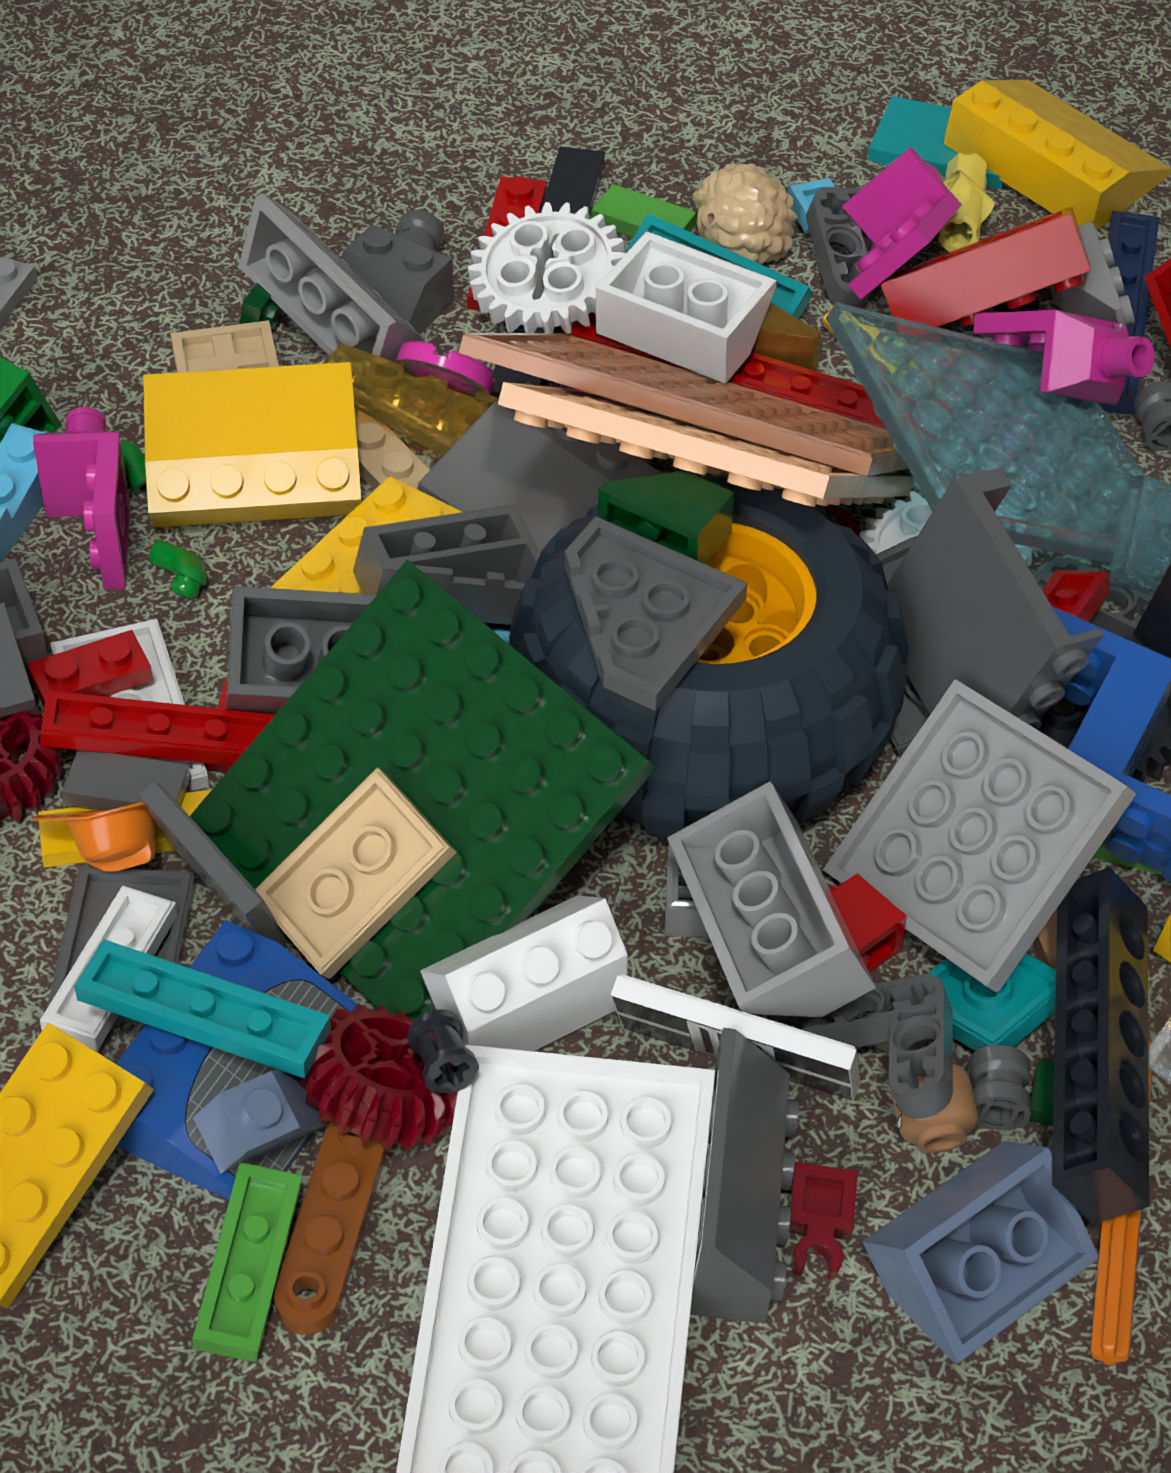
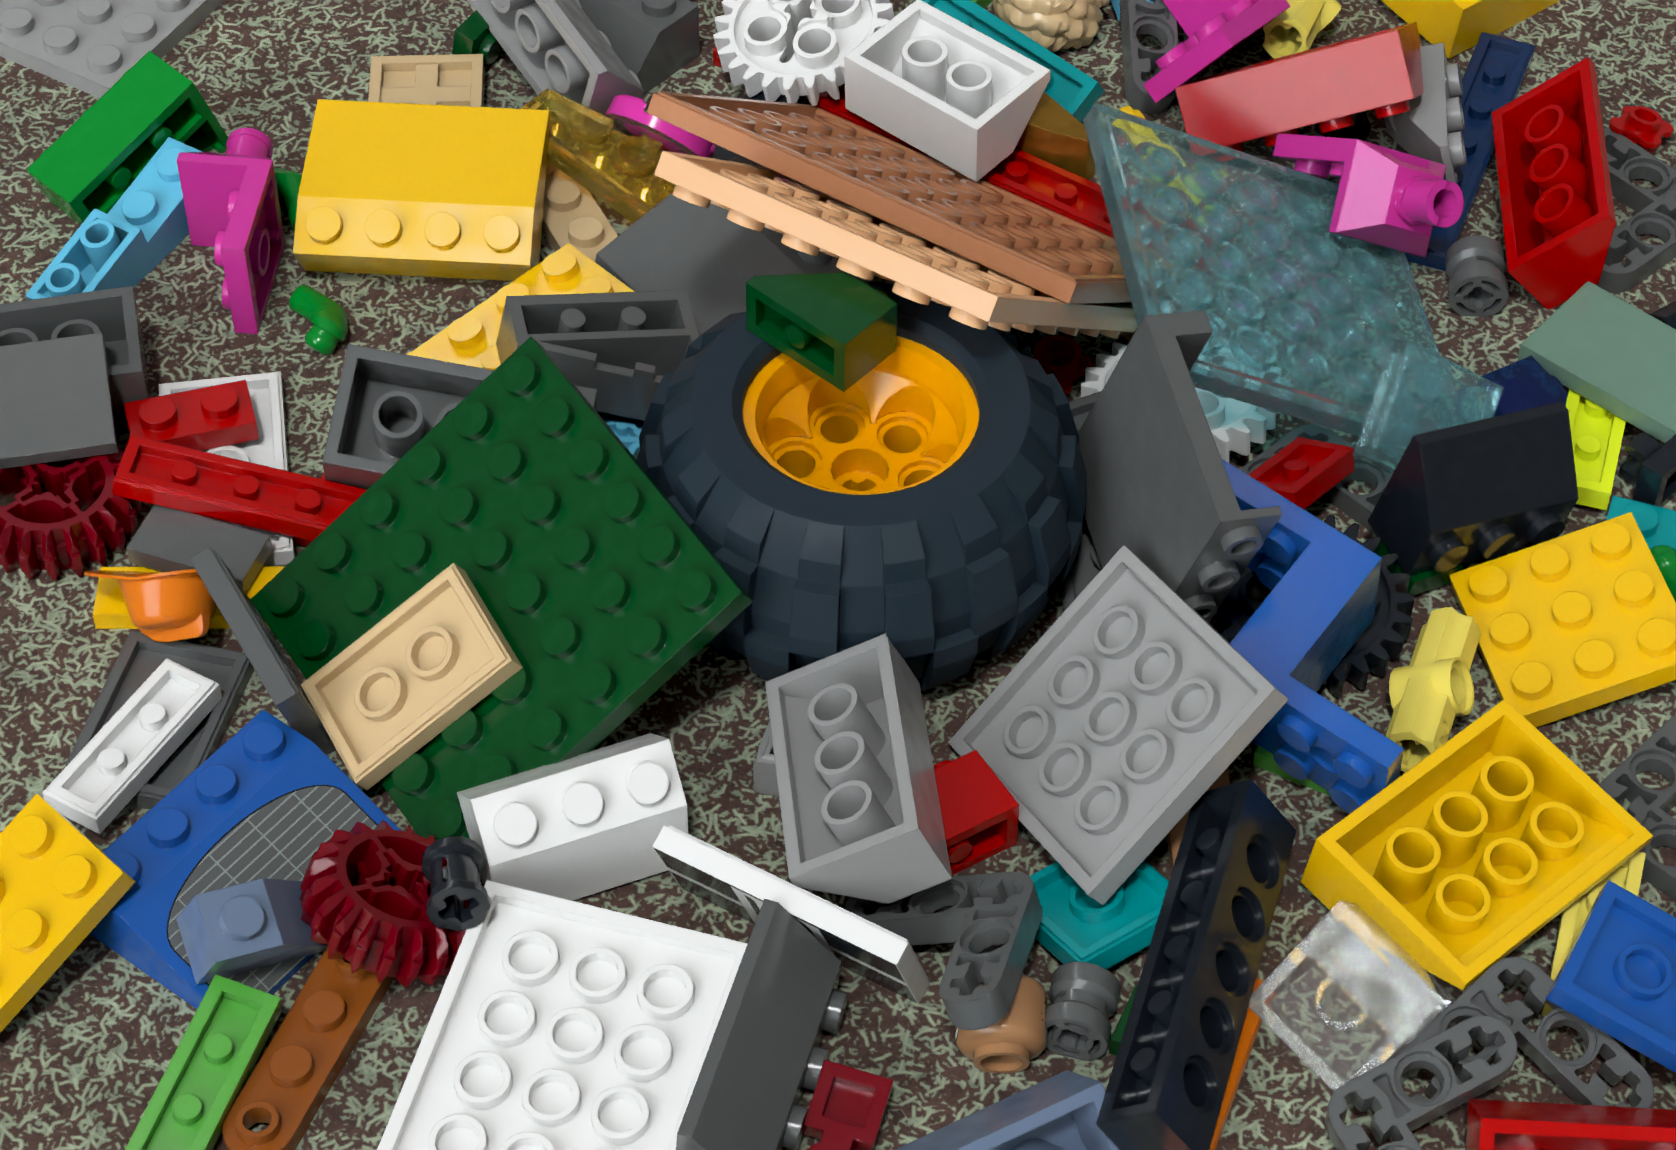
camera: 10 degrees right, 0 degrees up
teal plate [74,939,331,1078] -> none
dark grey plate [565,516,748,711] -> none

